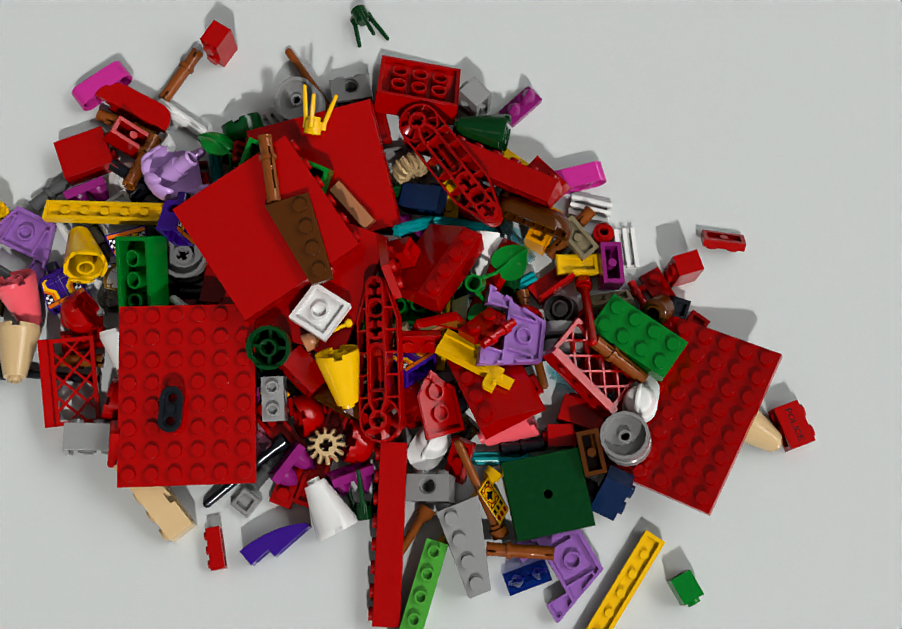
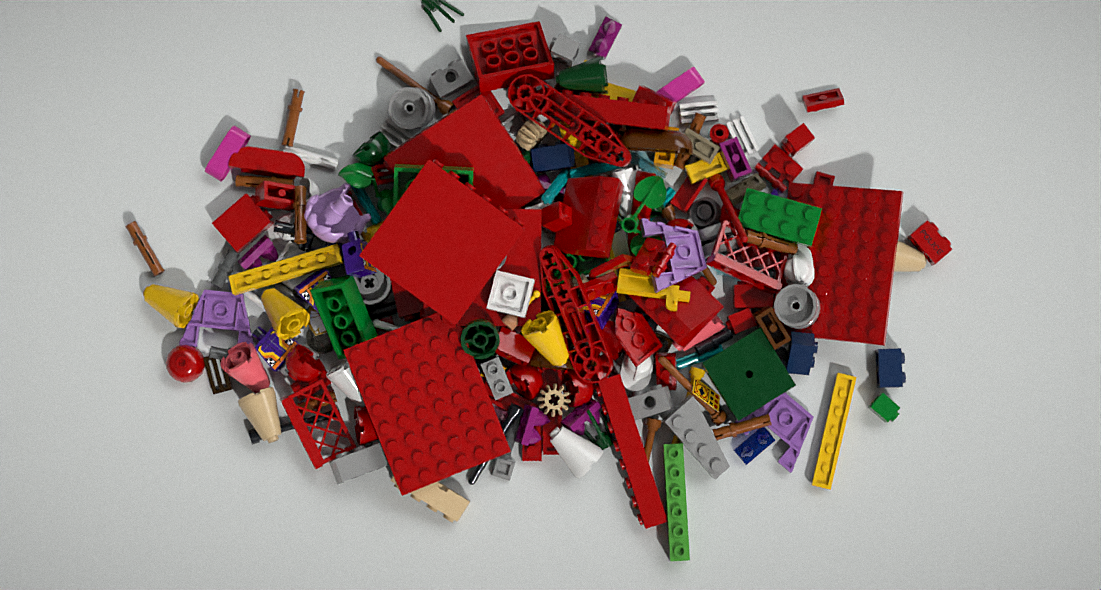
camera: 20 degrees left, 10 degrees up
red tile [107,420,120,468] -> none
black plate [157,386,185,433] -> none
red brick [200,20,238,67] -> none
red piece [204,526,228,571] -> none
dark purple slope [240,523,312,566] -> none
dark orange pin [257,134,281,204] -> none
reddish brown wing [264,192,334,286] -> none
yellow plant [302,84,338,136] -> none
nougat piece [330,181,376,229] -> none
red plate [377,238,405,300] -> none
reddish brown head [643,294,674,324] -> none
black tile [669,295,691,319] -> none
none -> dark blue brick [875,348,906,388]

